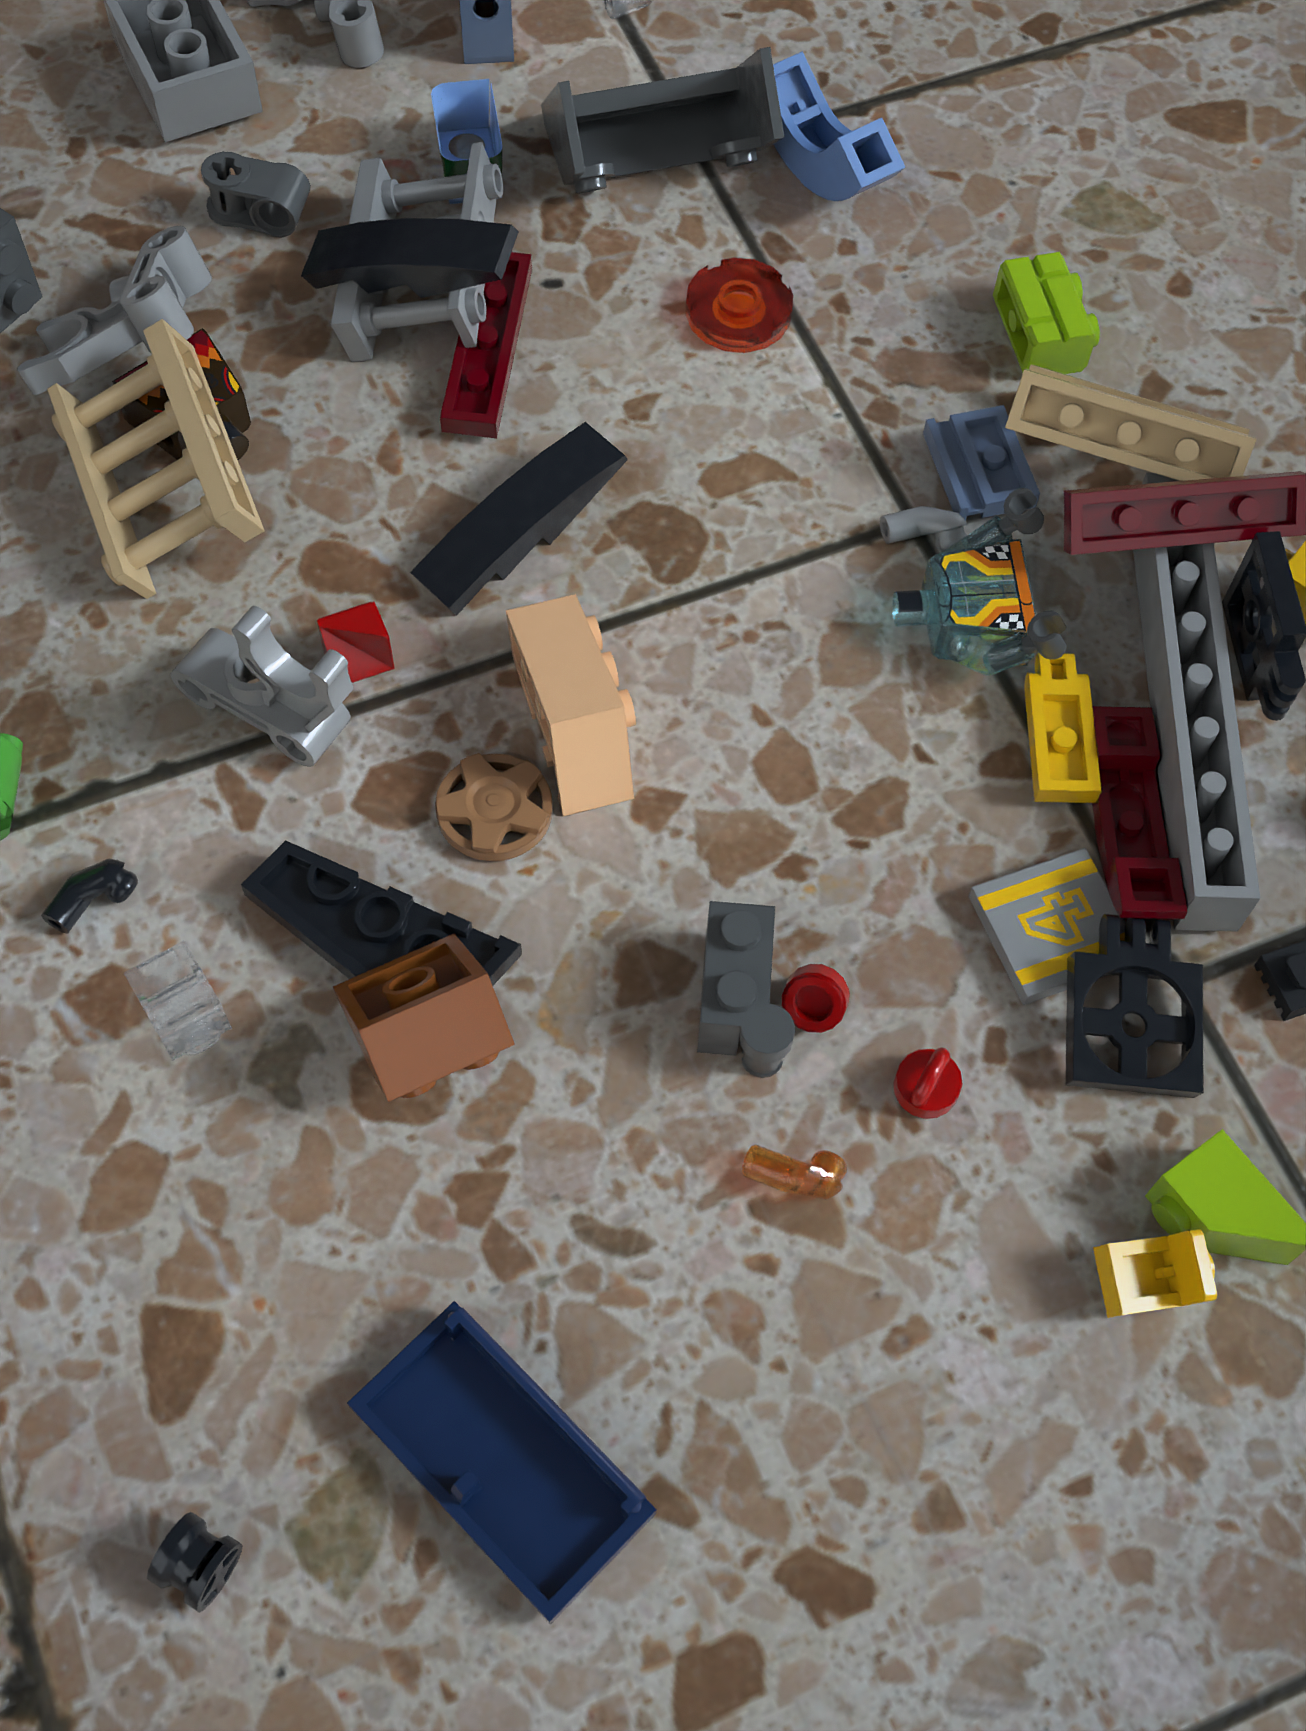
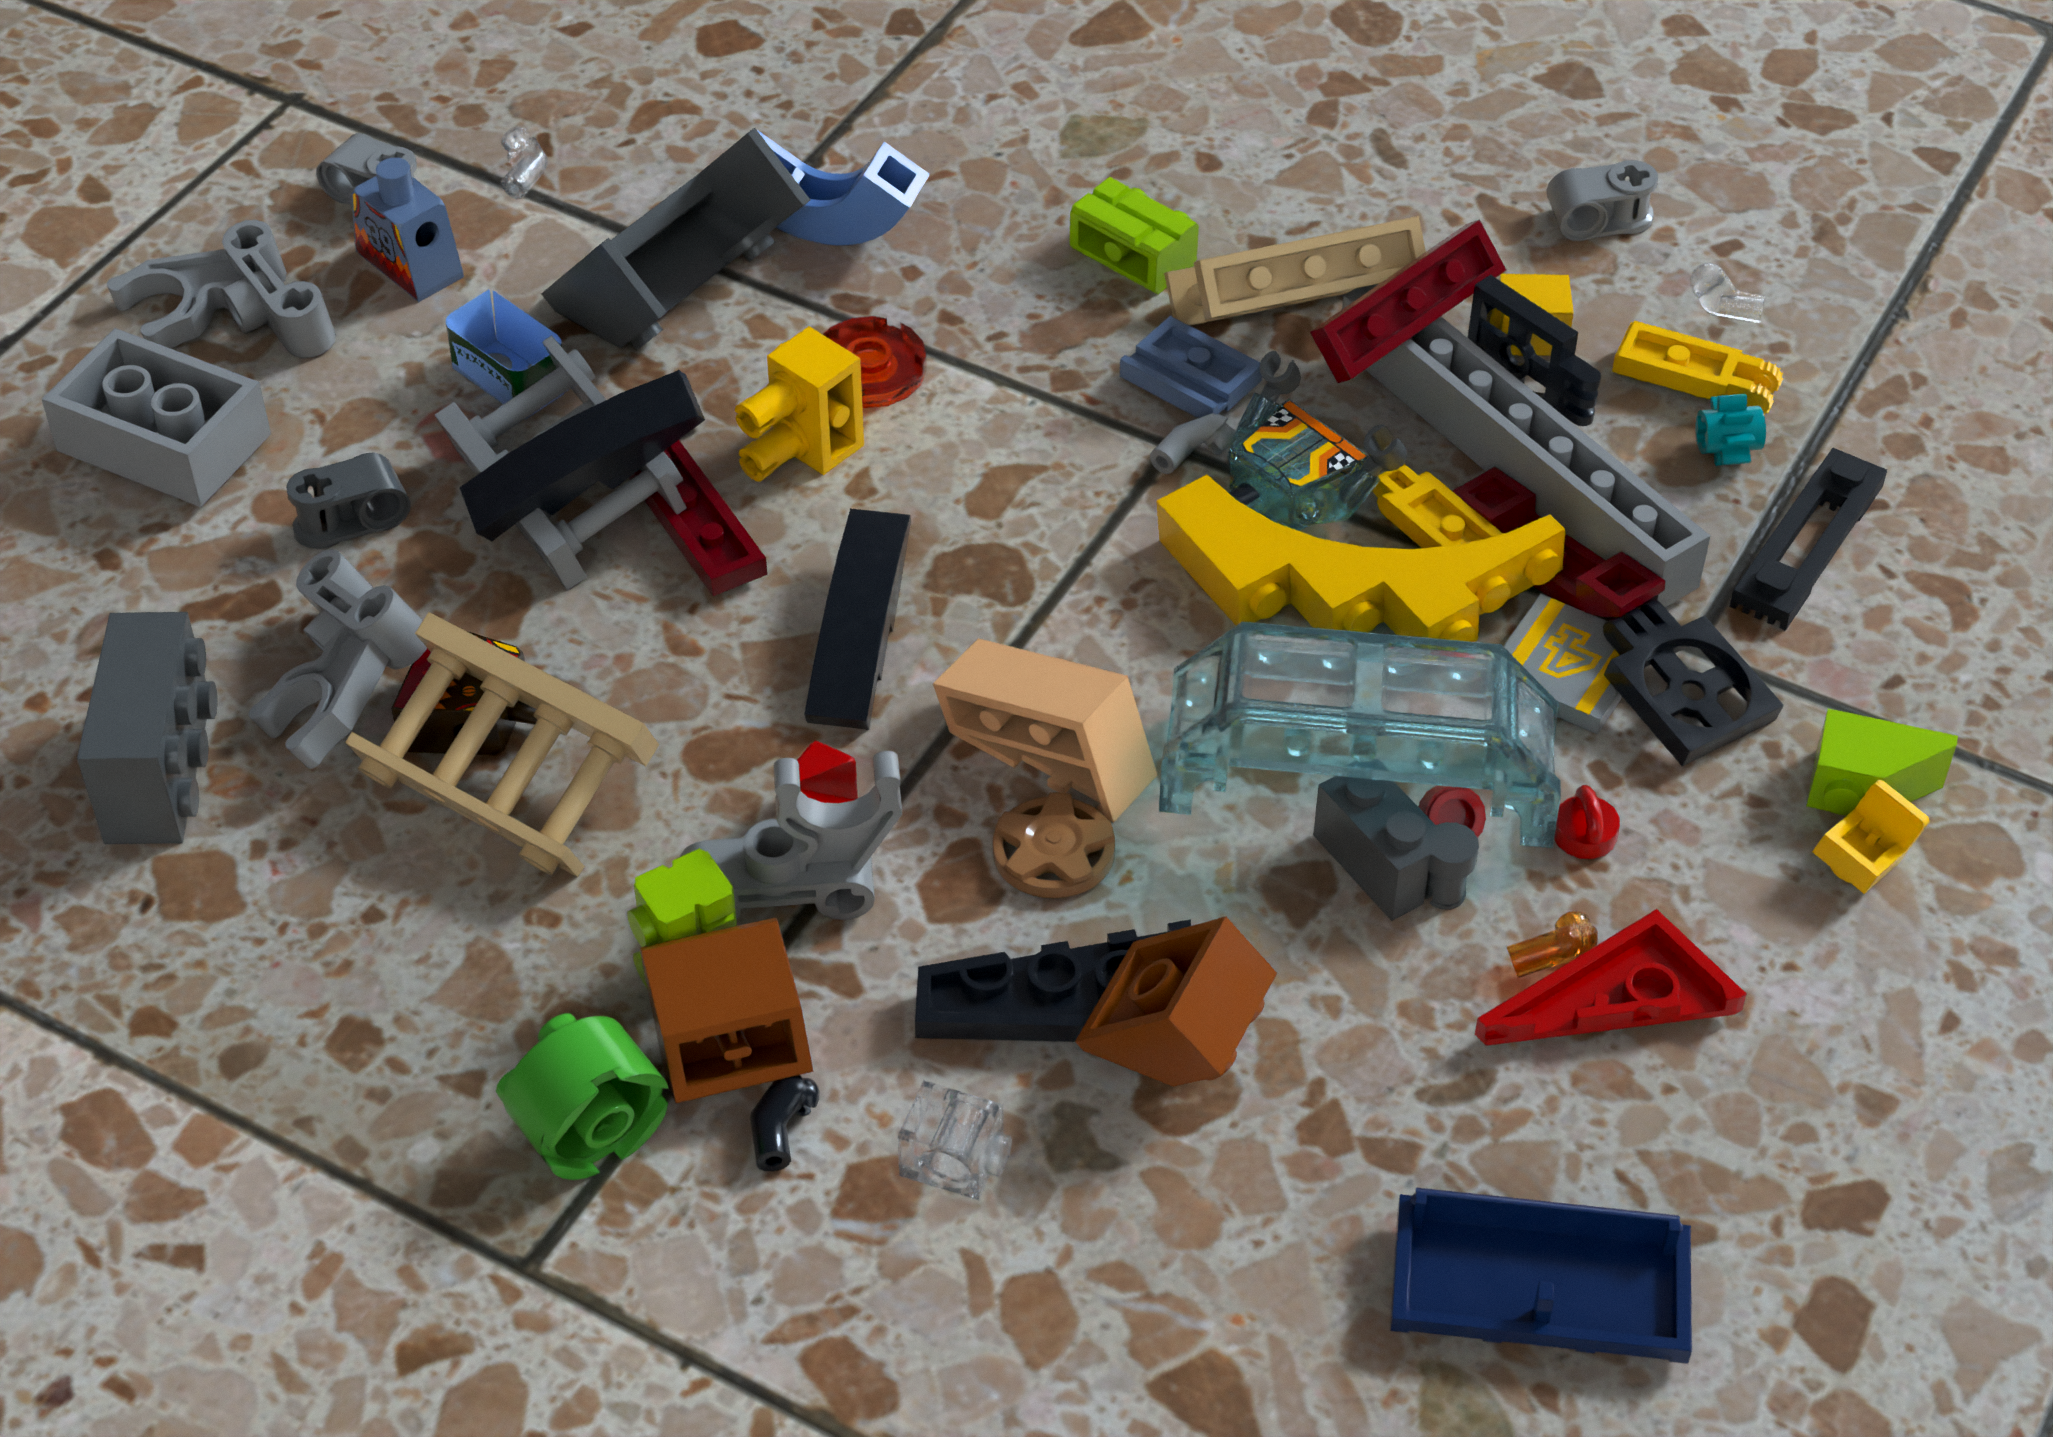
camera: 35 degrees left, 15 degrees down
none -> lime brick [627,848,737,989]
none -> dark orange slope [640,917,813,1103]
none -> yellow brick [735,326,864,482]
none -> yellow arch [1156,474,1565,668]
none -> clear light blue windscreen [1159,622,1561,848]
none -> red wing [1474,909,1747,1046]

